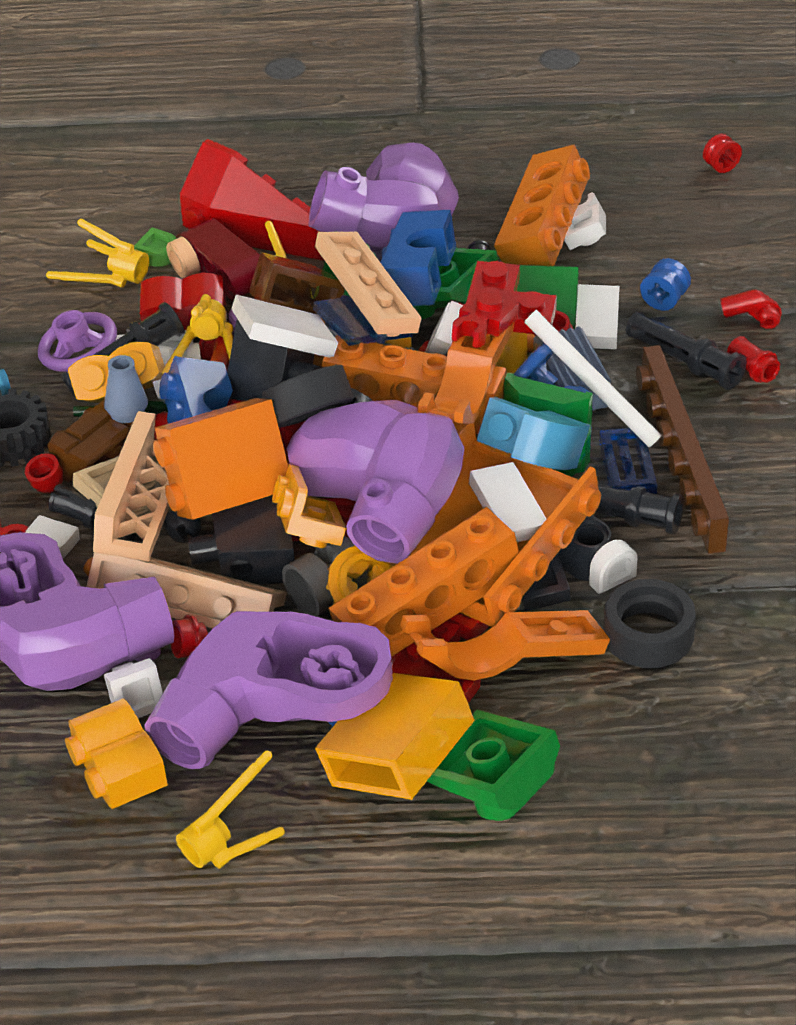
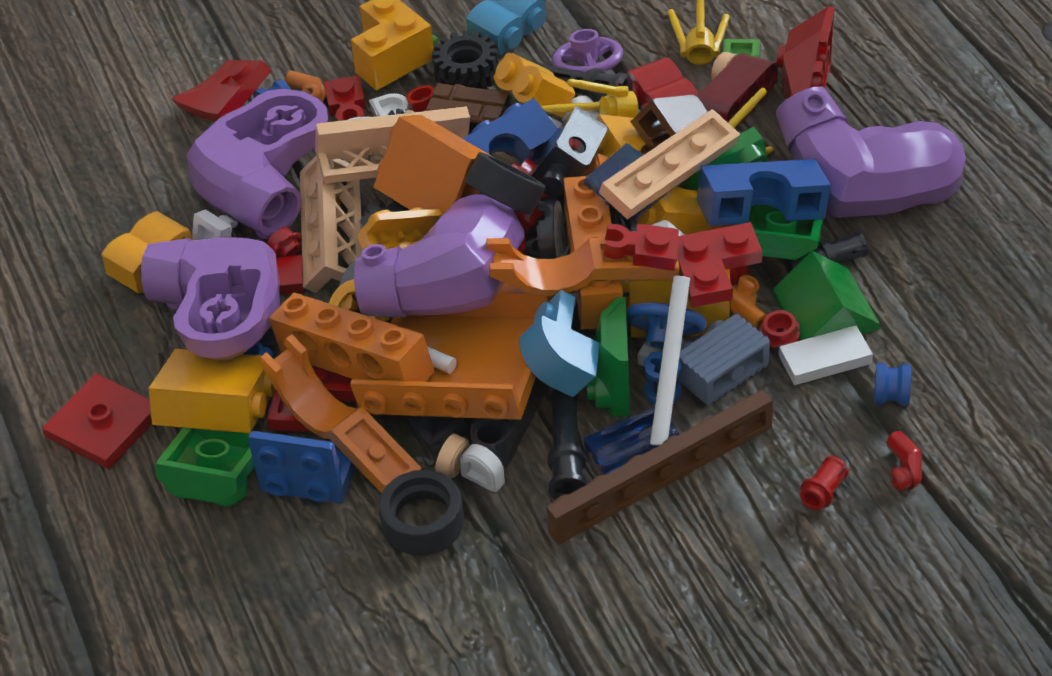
camera: 70 degrees right, 5 degrees up
sand blue cone [104,355,148,423] -> none
yellow plant [176,750,285,869] -> none
white tile [232,295,338,358] -> none
white tile [469,462,547,542] -> none
orange brick [494,144,590,266] -> none
white plate [564,192,606,250] -> none
black pin [625,312,747,390] -> none
none -> red plate [42,373,152,469]
none -> blue bracket [248,431,356,503]
none -> white tile [369,94,411,117]
none -> light nougat tile [435,433,470,479]

